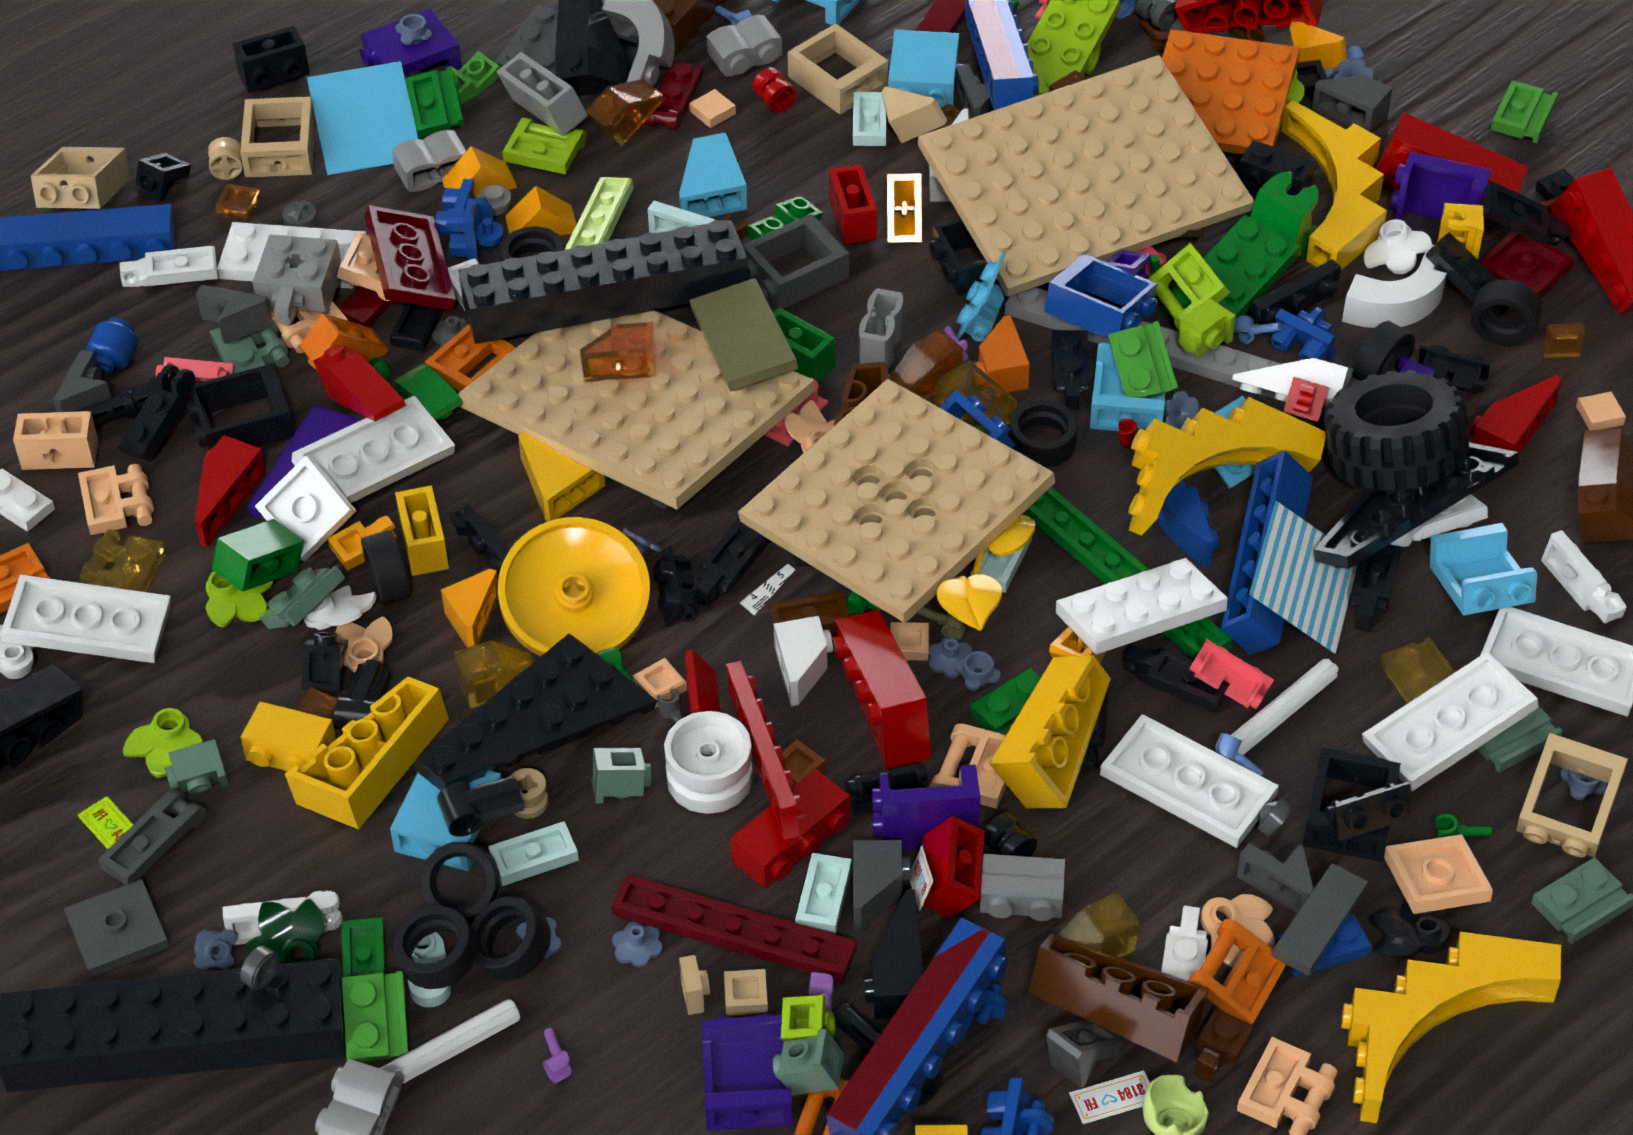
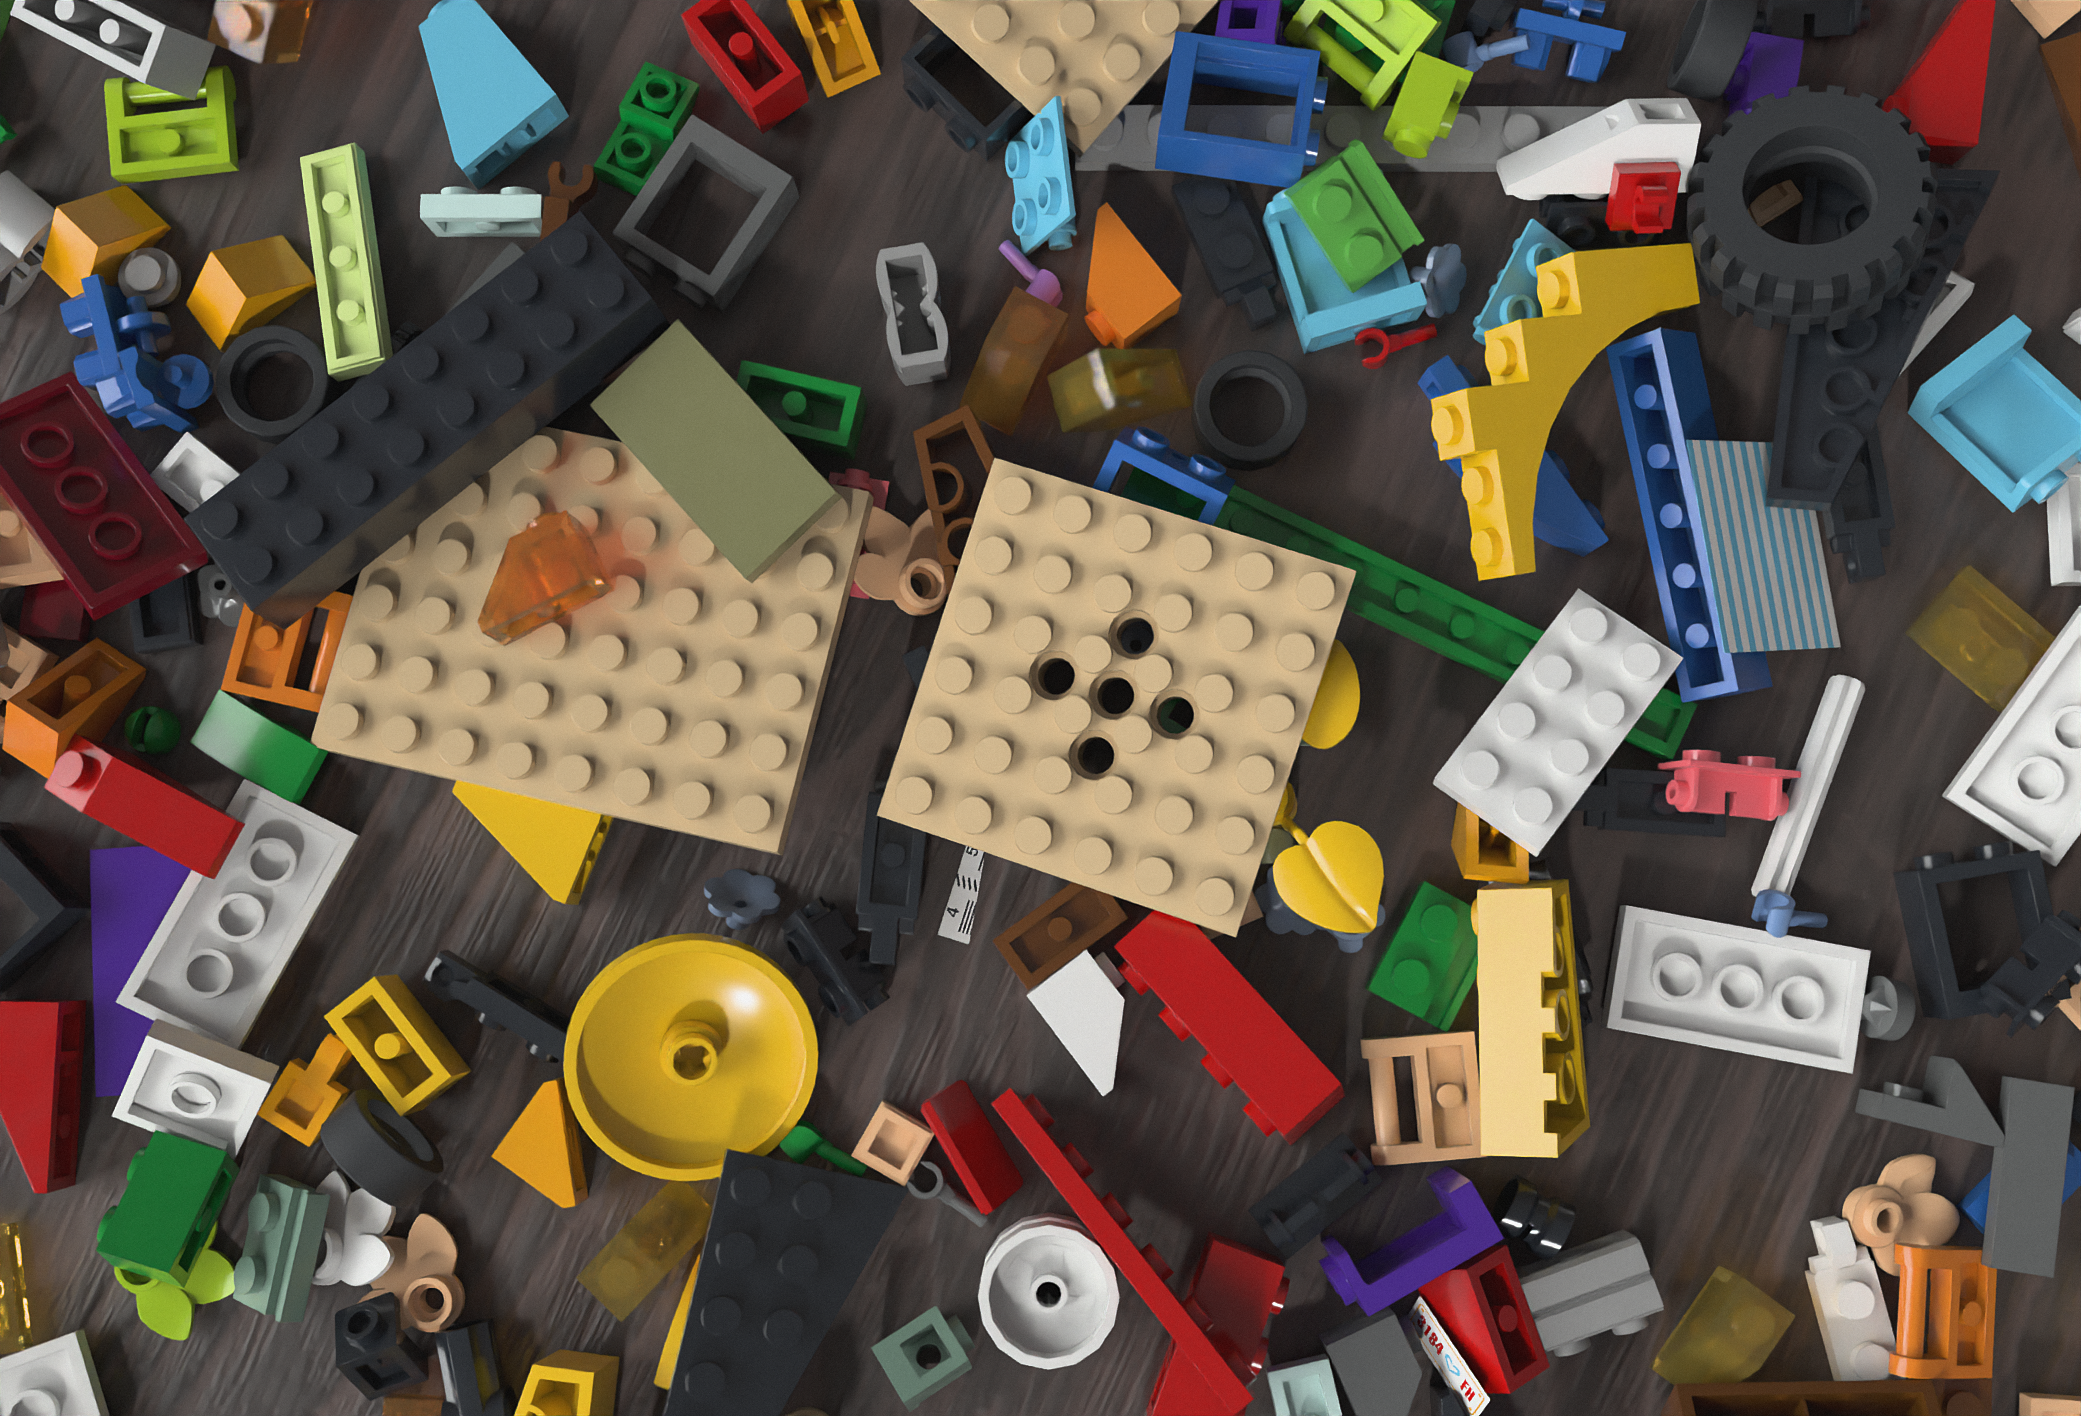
camera: 25 degrees left, 35 degrees up
dark orange plate [782,739,826,786] -> none

